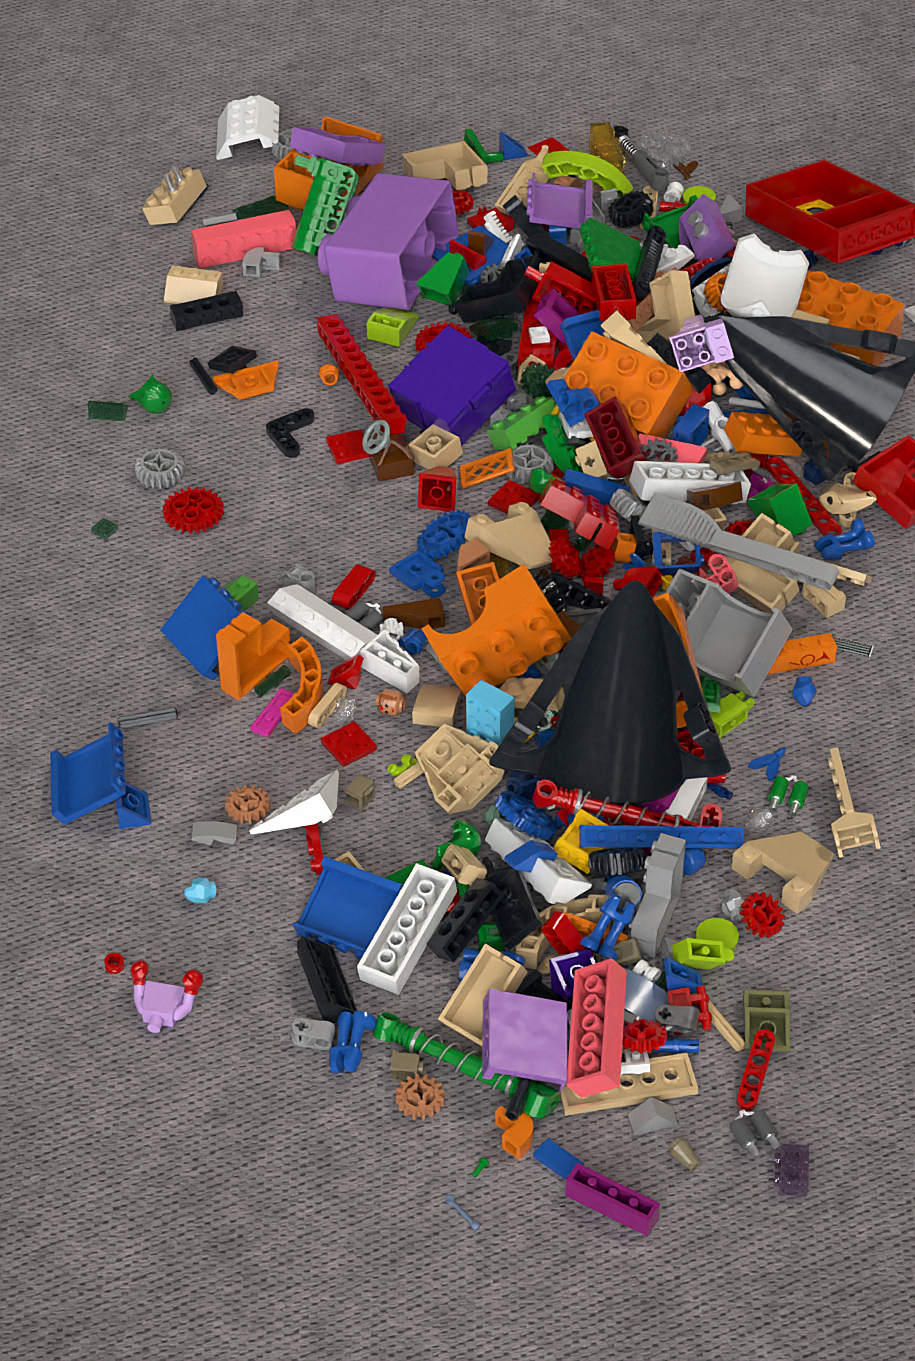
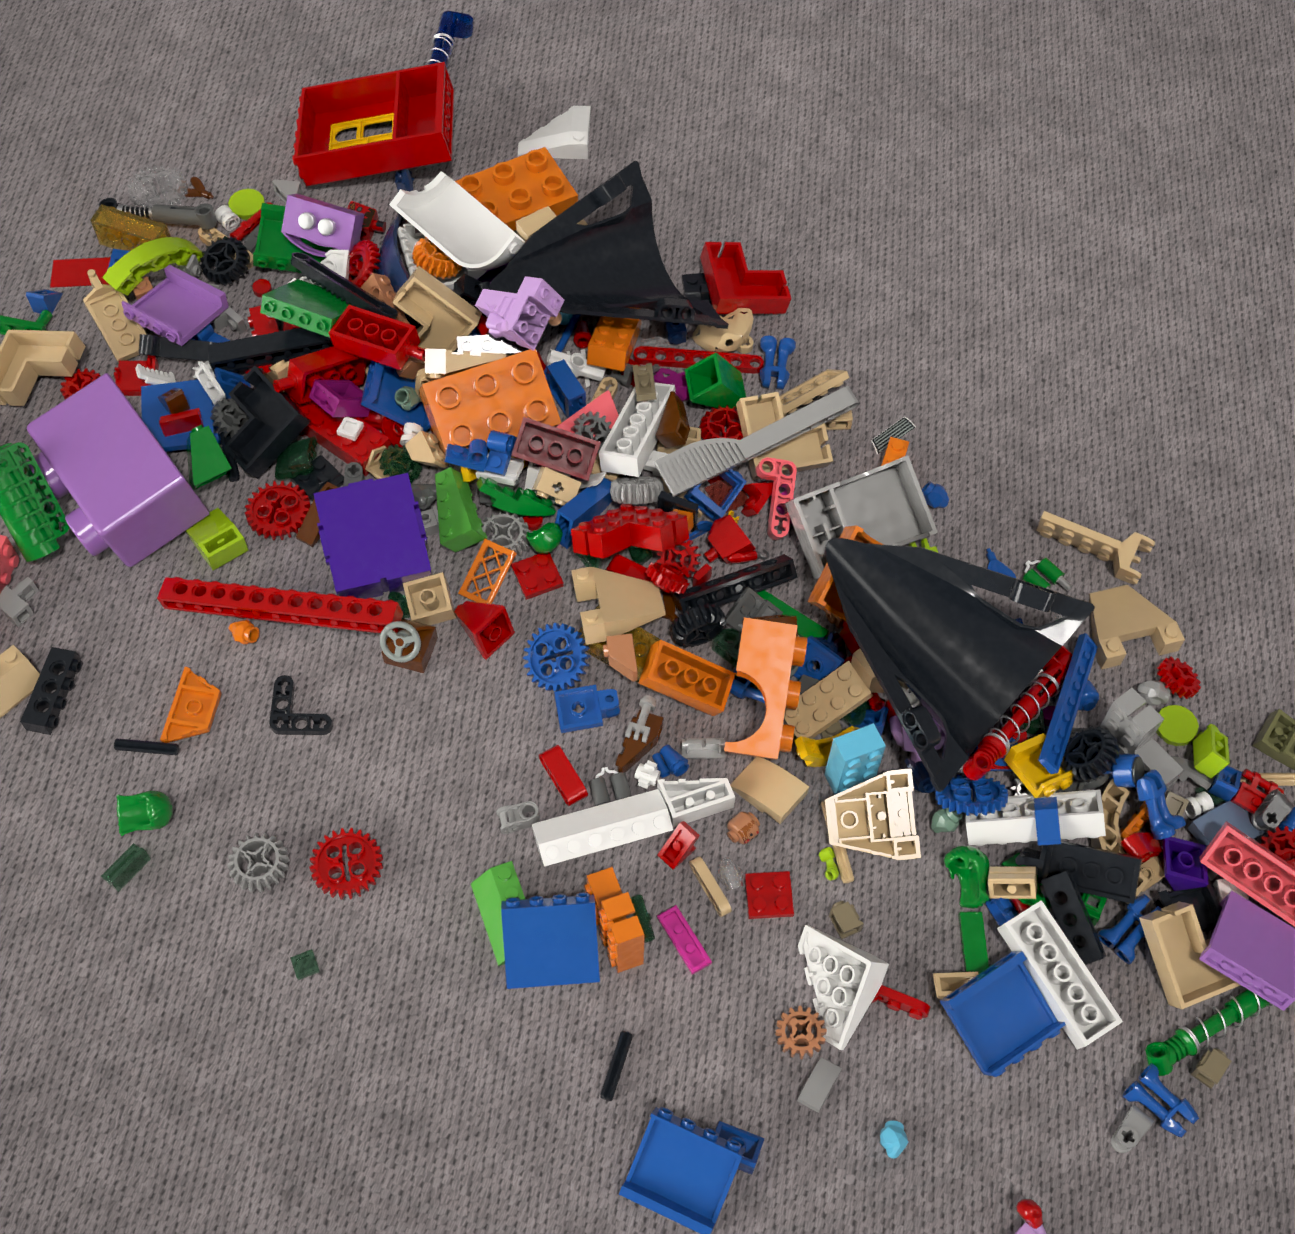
camera: 60 degrees left, 15 degrees up
black hinge [207,346,257,374] -> none
orange brick [280,637,323,734] -> none
black piece [297,936,358,1024] -> none
red plate [326,429,369,465] -> none
nougat gear [396,1074,445,1121] -> none
white bar [729,397,765,409] -> none
none -> light grey hinge [625,695,657,743]

